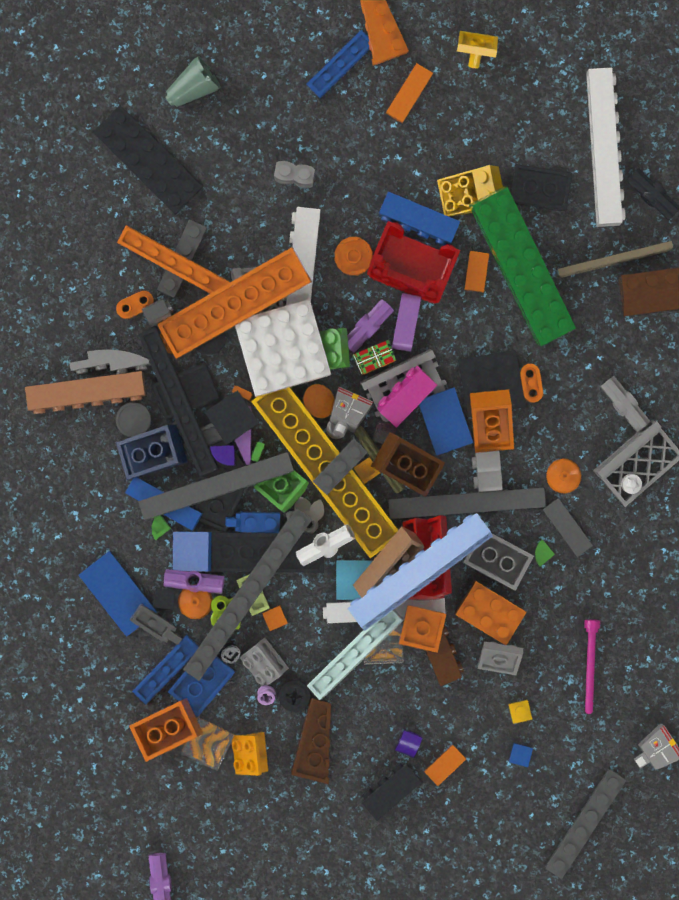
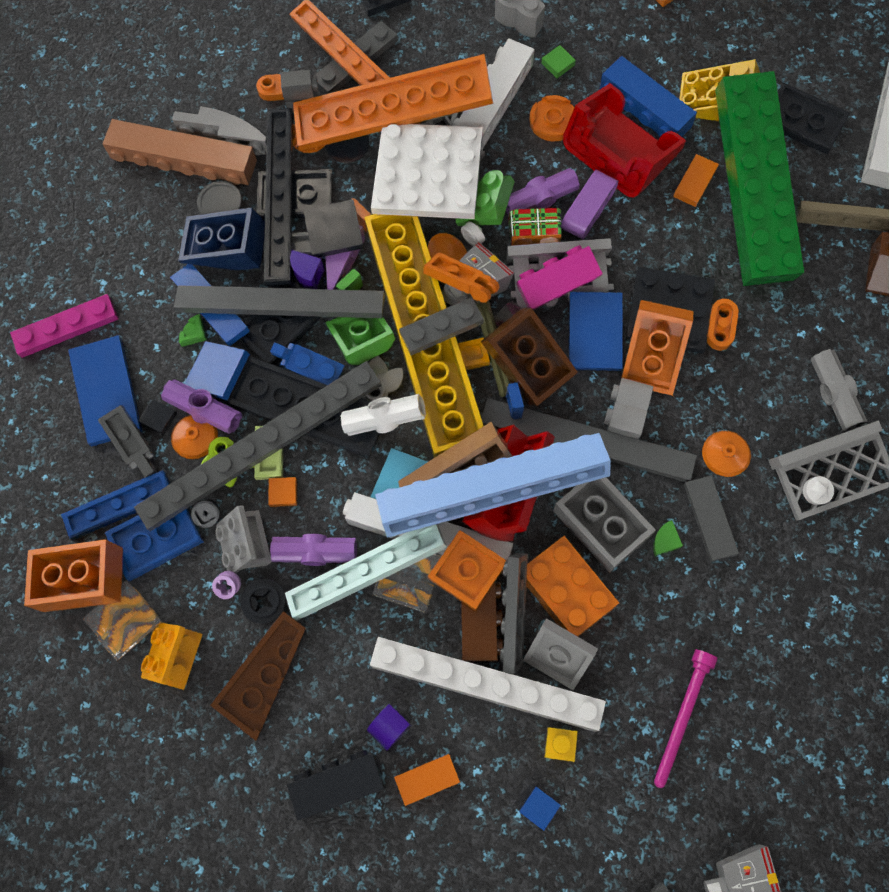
camera: 25 degrees right, 15 degrees down
none -> dark pink plate [10,294,118,358]
none -> medium lavender piece [270,534,357,566]
none -> white brick [370,637,606,732]
none -> orange hinge [423,252,500,303]
none -> white tile [461,221,485,246]
none -> dark grey plate [500,553,528,674]
none -> blue tile [506,382,524,420]
none -> bright green tile [541,45,576,78]

